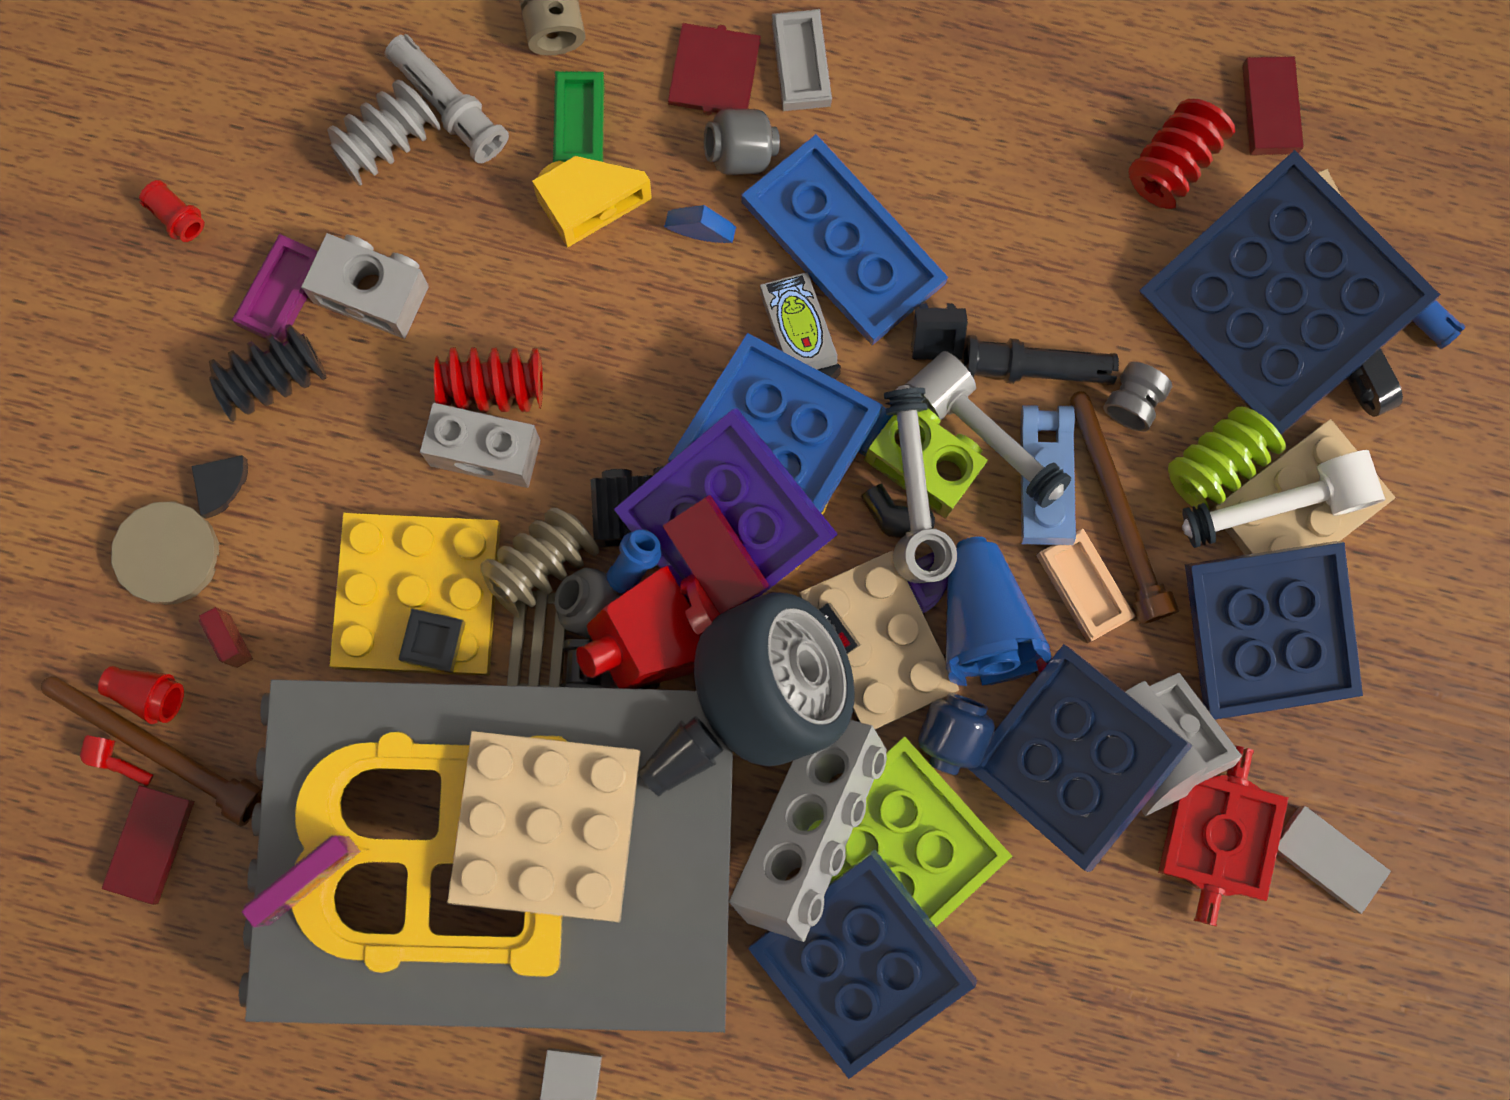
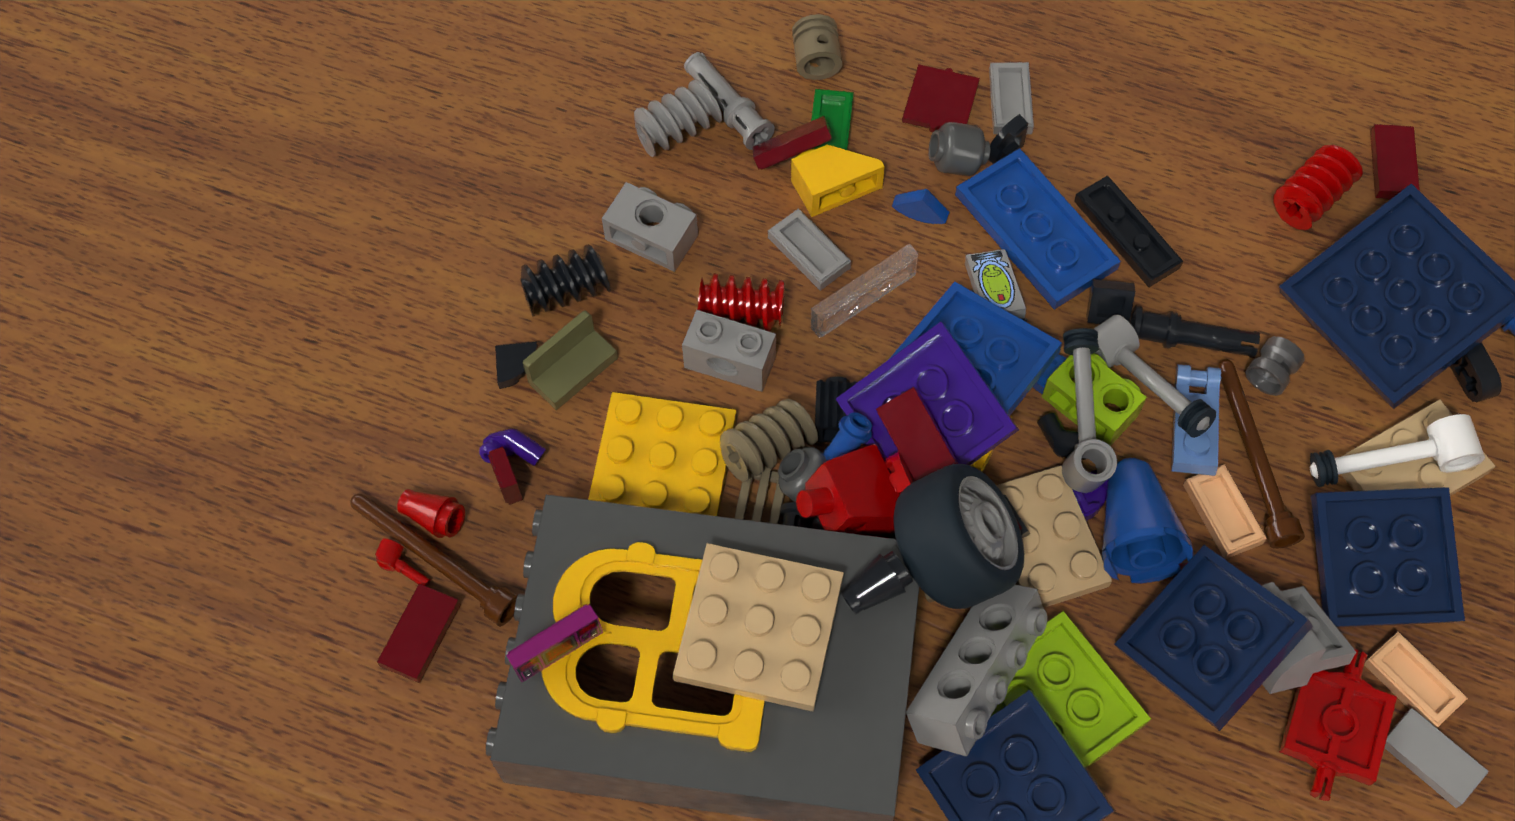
camera: 15 degrees right, 15 degrees down
dark tan tile [111,502,219,605] -> none
red pin [139,180,204,242] -> none
magenta tile [232,234,318,343] -> none
black tile [398,609,466,673] -> none
dark blue head [918,693,995,775] -> none
lime piece [1168,407,1286,510] -> none
none -> dark purple arm [479,429,546,466]
none -> olive panel [523,310,618,411]
none -> dark red tile [752,116,832,170]
none -> light grey tile [768,208,851,291]
none -> clear tile [810,243,919,338]
none -> black tile [988,114,1028,164]
none -> black tile [1074,175,1183,288]
none -> light nougat tile [1364,632,1468,728]

